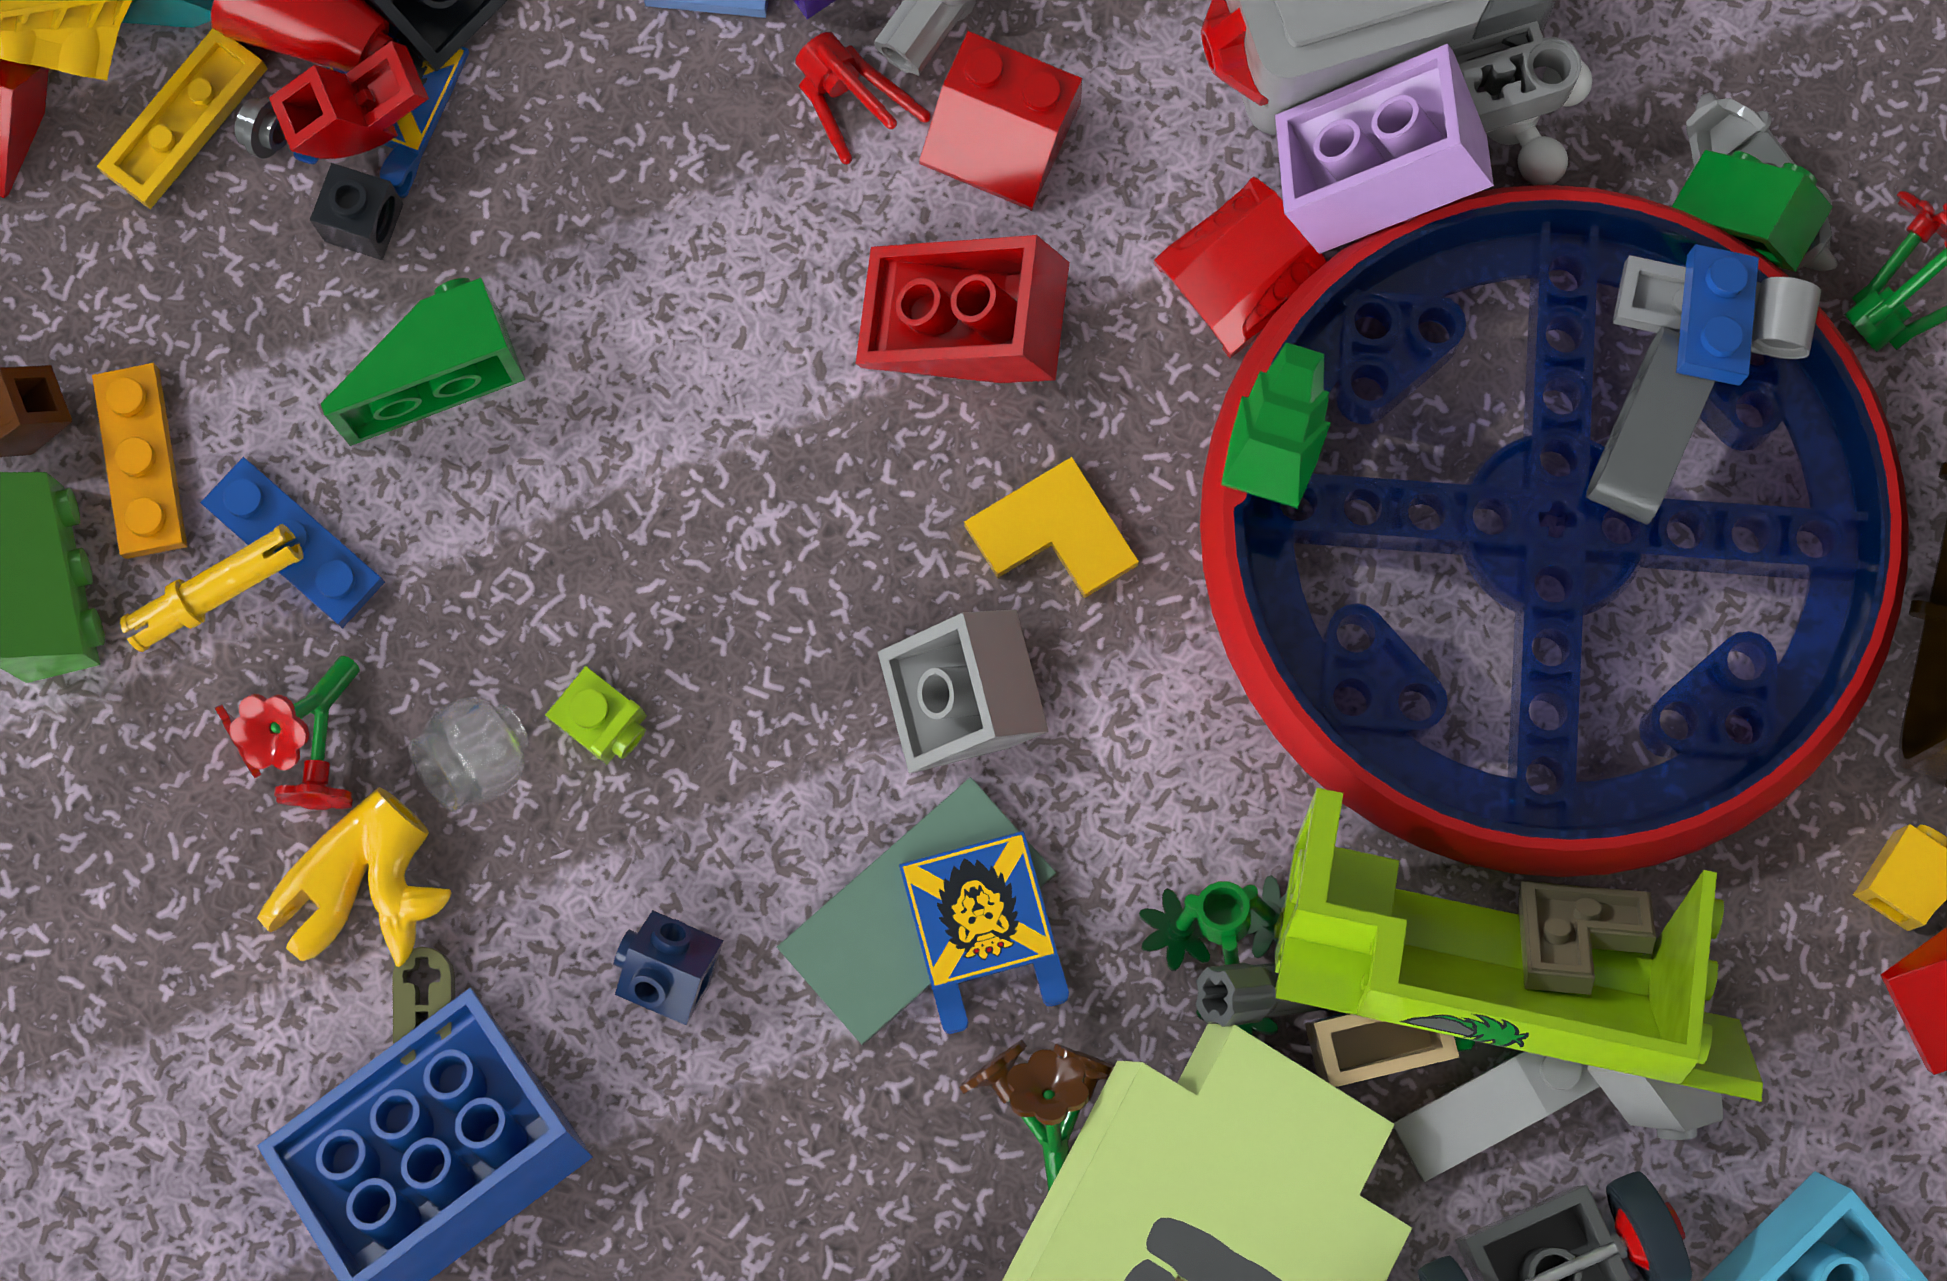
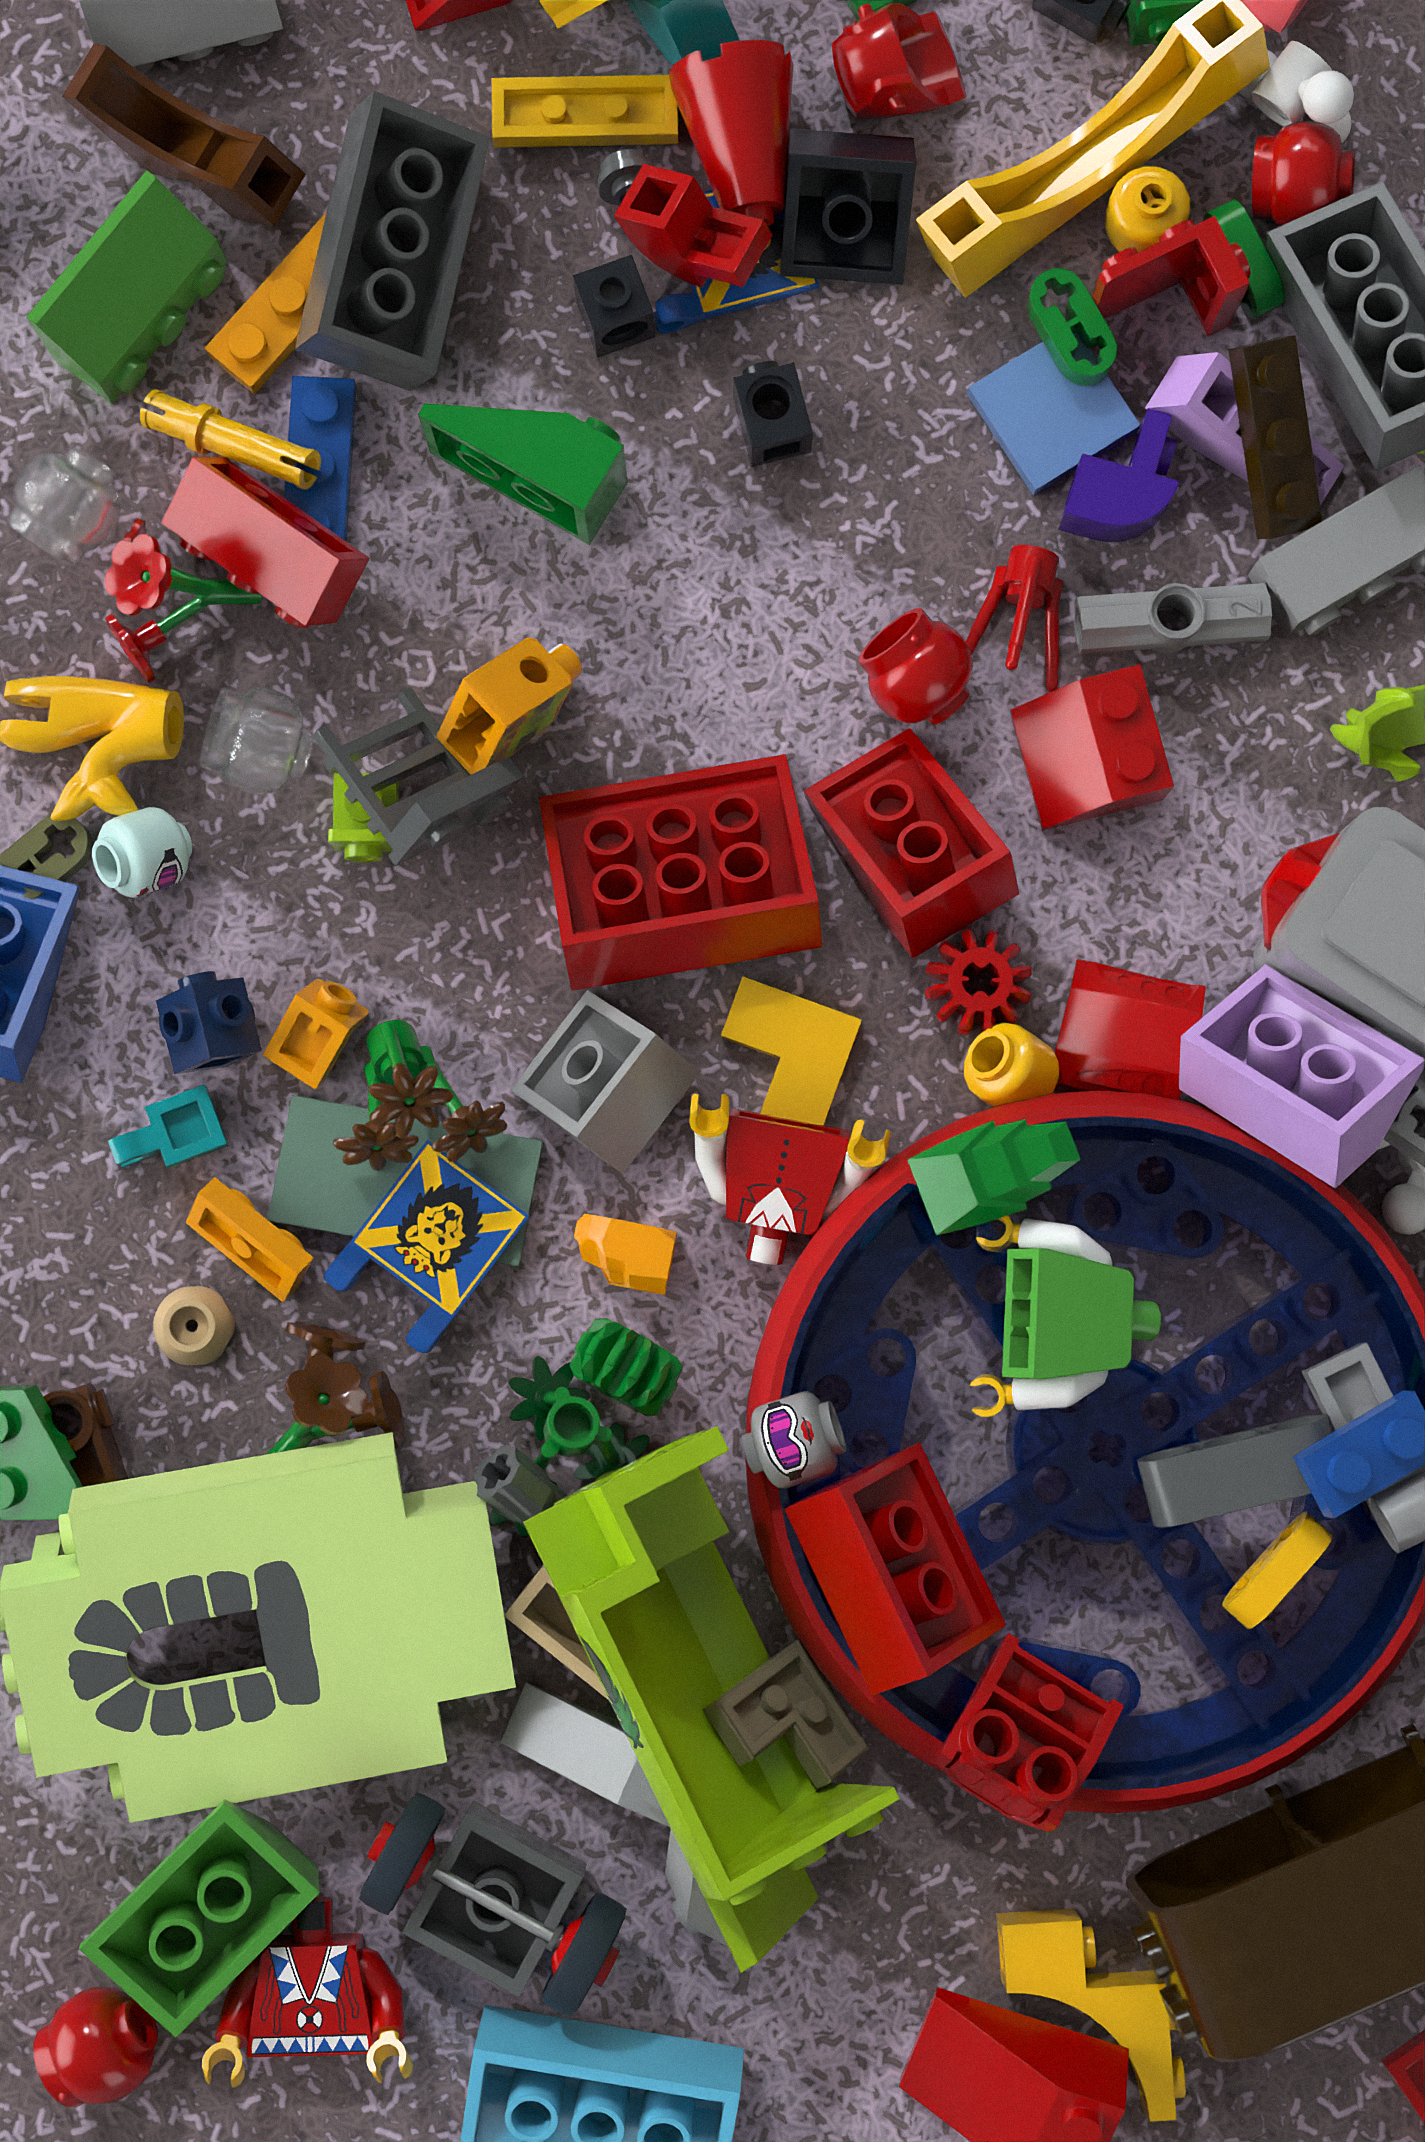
camera: 50 degrees right, 5 degrees up
none -> clear piece [7,446,122,565]
none -> light aqua head [92,807,192,898]
none -> teal plate [108,1084,230,1169]
none -> tan plate [153,1286,235,1365]
none -> brick [161,457,370,628]
none -> light orange plate [186,1177,314,1303]
none -> light orange bracket [262,979,369,1090]
none -> dark grey brick [294,91,490,391]
none -> dark grey plate [313,687,524,866]
none -> reddish brown plant [333,1020,508,1172]
none -> light orange torso [436,637,582,775]
none -> red slope [539,754,823,991]
none -> green gear [569,1318,683,1416]
none -> light orange rock [574,1214,678,1296]
none -> torso [689,1094,892,1265]
none -> black brick [733,361,813,467]
none -> light grey head [742,1391,846,1489]
none -> red slope [785,1442,1007,1695]
none -> red piece [858,608,973,725]
none -> red gear [924,929,1032,1036]
none -> red slope [933,1633,1124,1833]
none -> yellow head [964,1023,1059,1107]
none -> bright green torso [969,1215,1161,1417]
none -> yellow beam [1222,1511,1333,1629]

